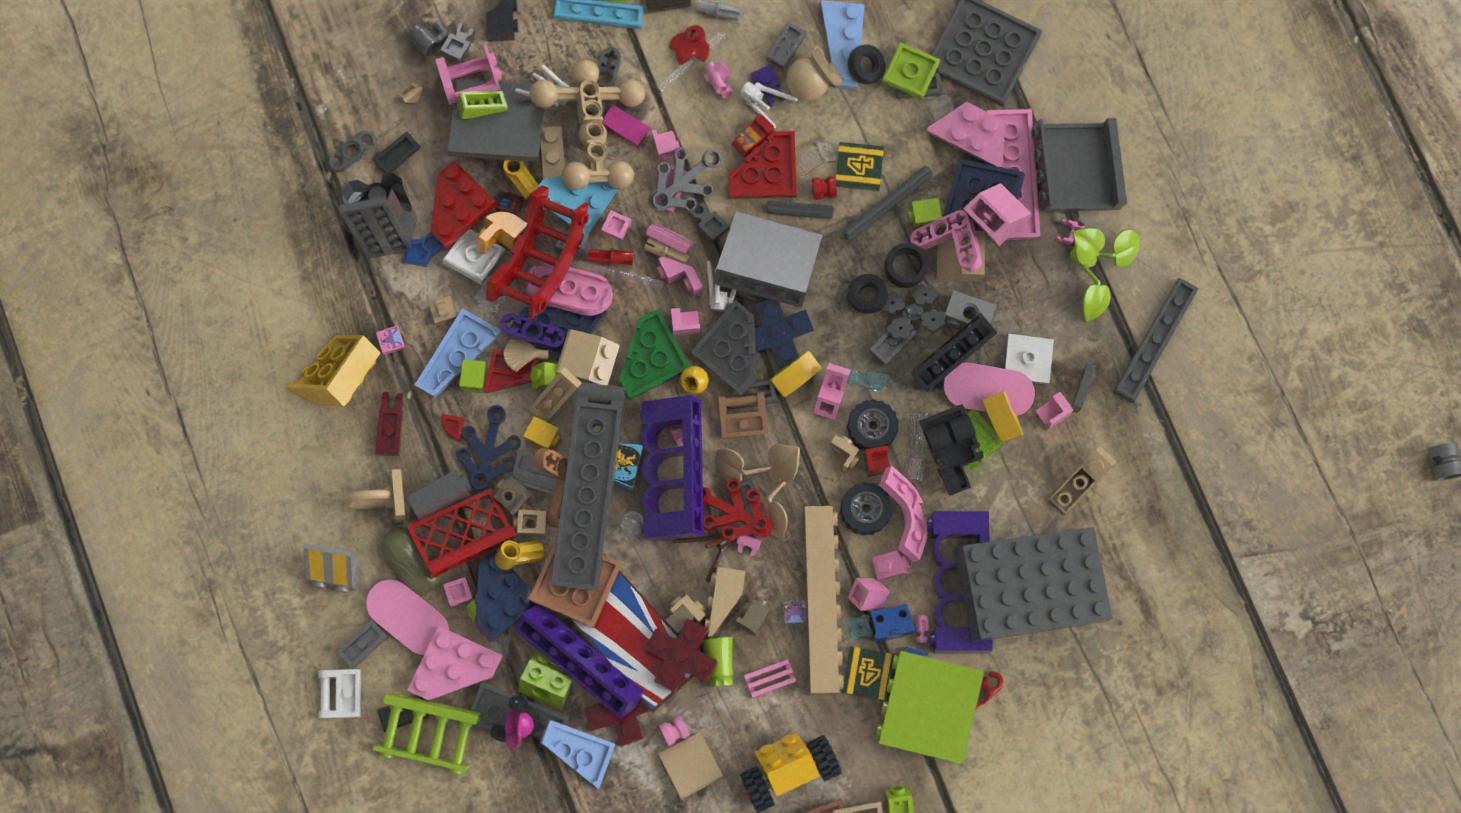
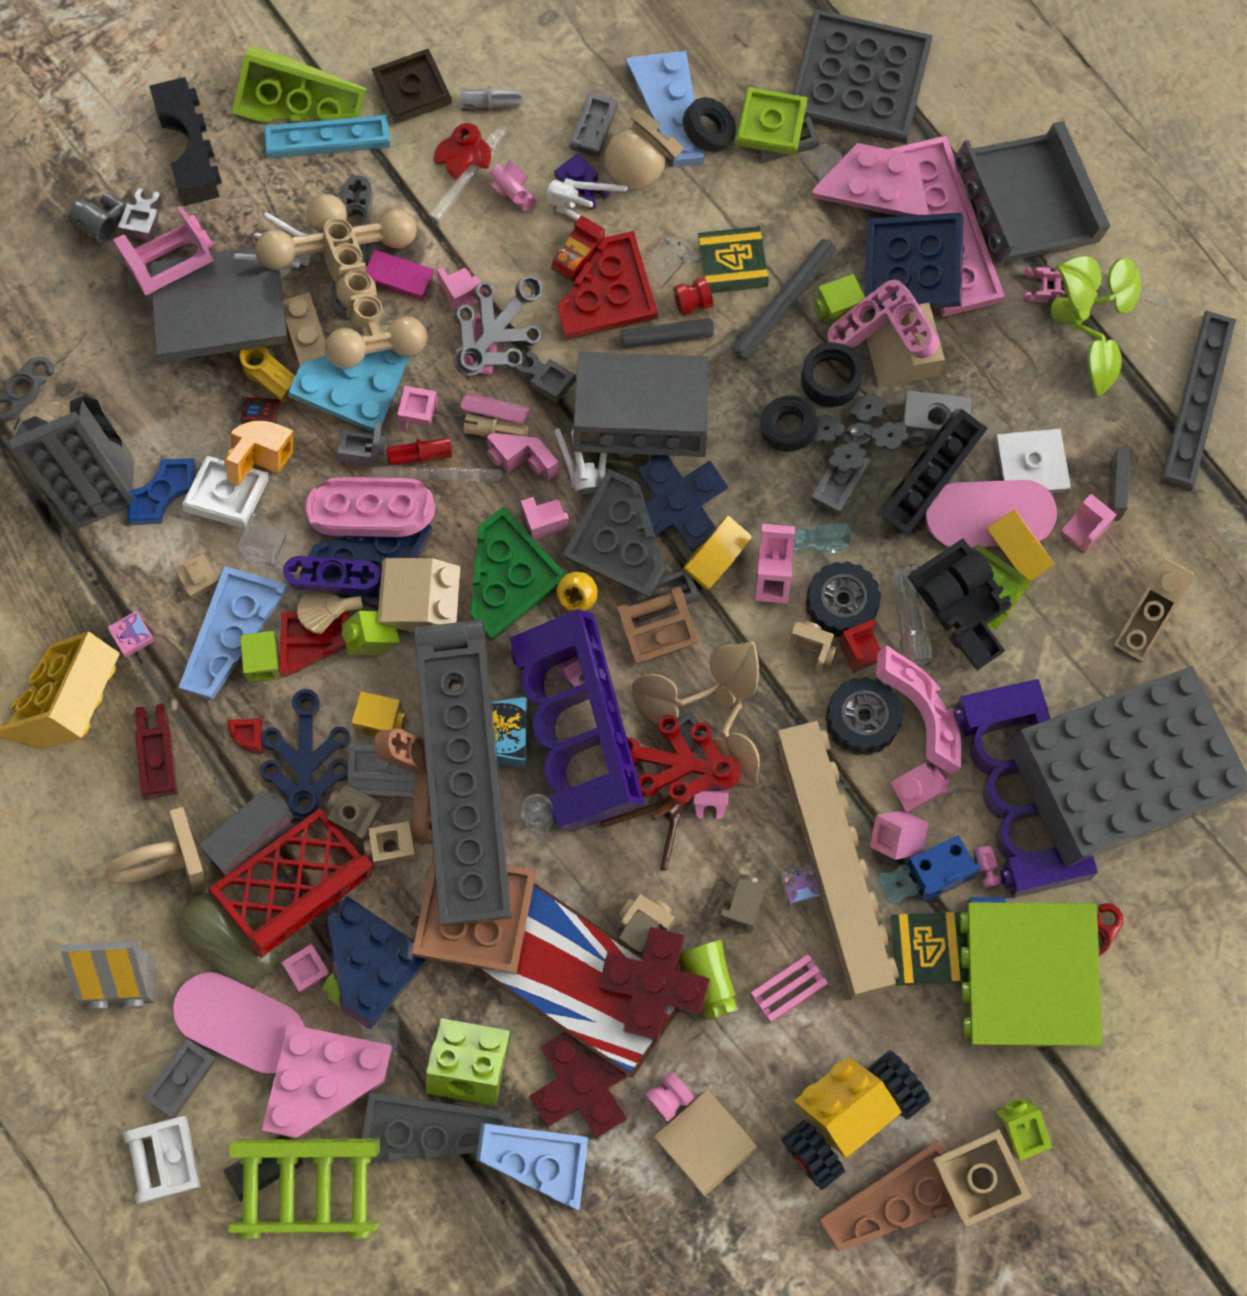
camera: 10 degrees left, 5 degrees down
pearl dark grey tile [372,131,421,174] -> none
tan slope [396,82,422,104] -> none
red plate [430,160,498,249] -> none
lime slope [457,91,508,119] -> none
red fence [485,185,589,319] -> none
cap [490,696,539,749] -> none
yellow piece [494,540,544,570] -> none
dark purple brick [514,605,645,719] -> none
tan plate [528,367,582,422] -> none
tan slope [705,567,745,639] -> none
bright pink slope [963,184,1032,246] -> none

